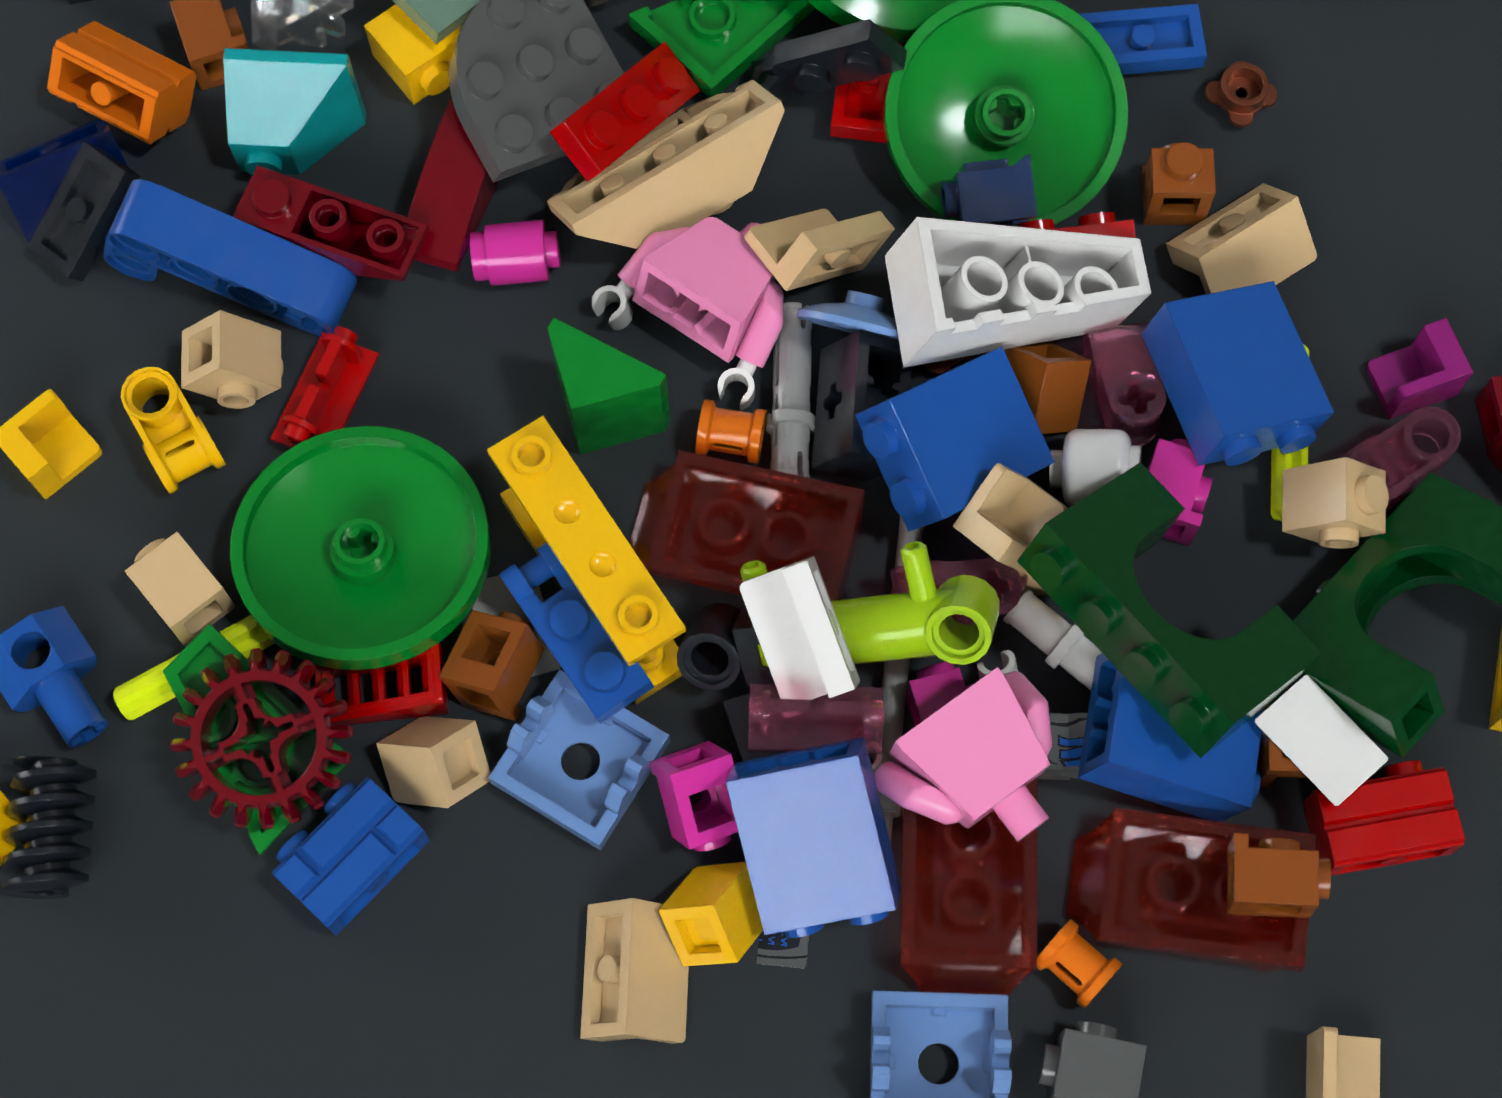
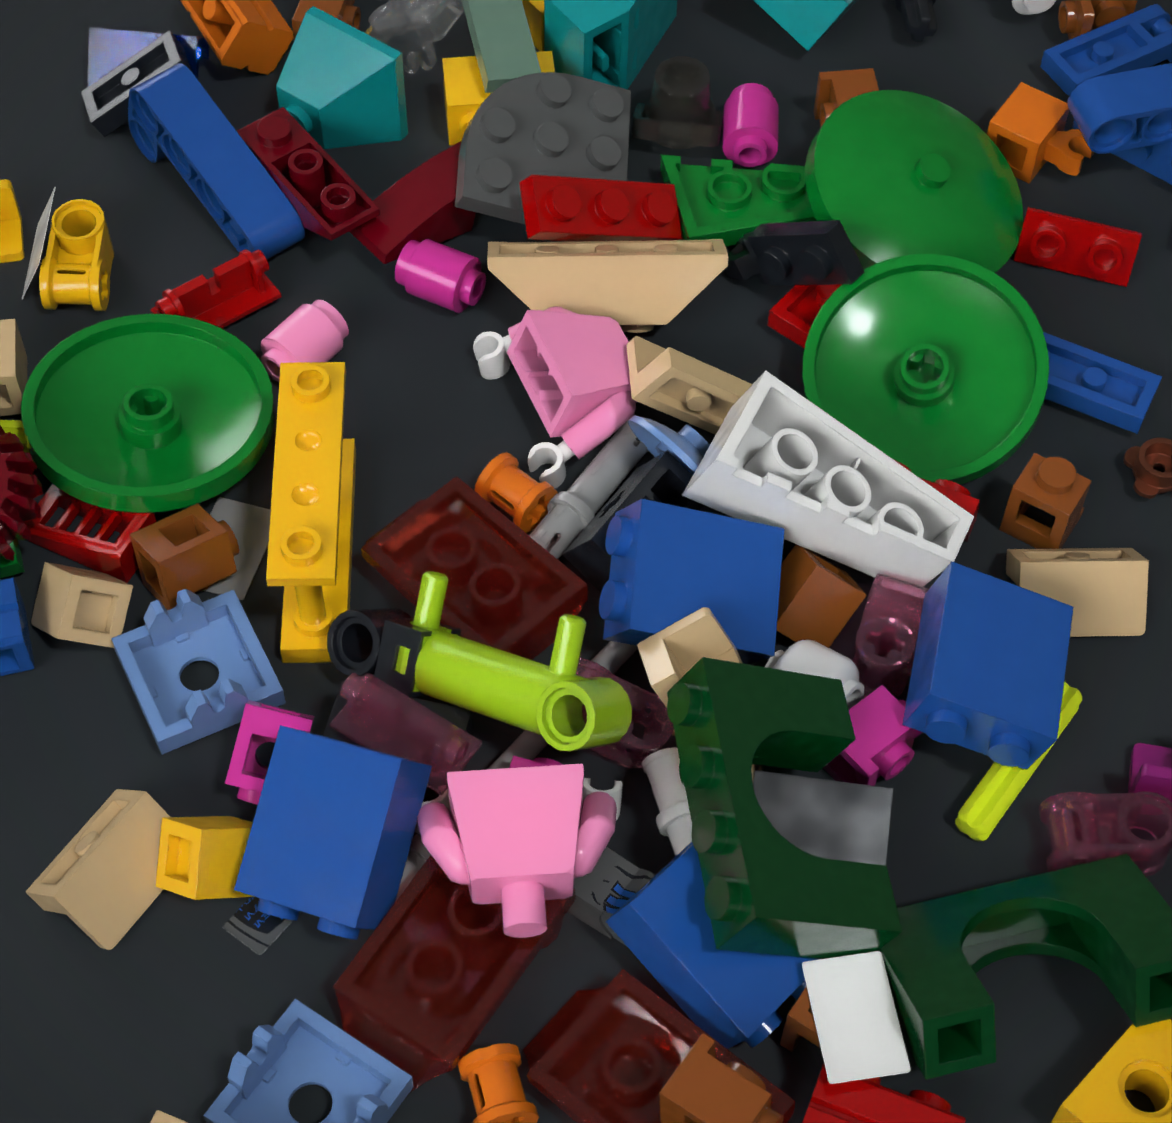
camera: 30 degrees right, 15 degrees down
tan brick [181,310,283,409] -> none
blue plate [499,542,654,724] -> none
green slope [547,318,671,455] -> none
white panel [740,556,860,708] -> none
dark blue window [941,154,1038,226] -> none
tan brick [1282,457,1389,549] -> none
none -> white sticker [22,187,55,300]
none -> bright pink brick [260,300,349,382]
none -> black brick [752,770,893,865]

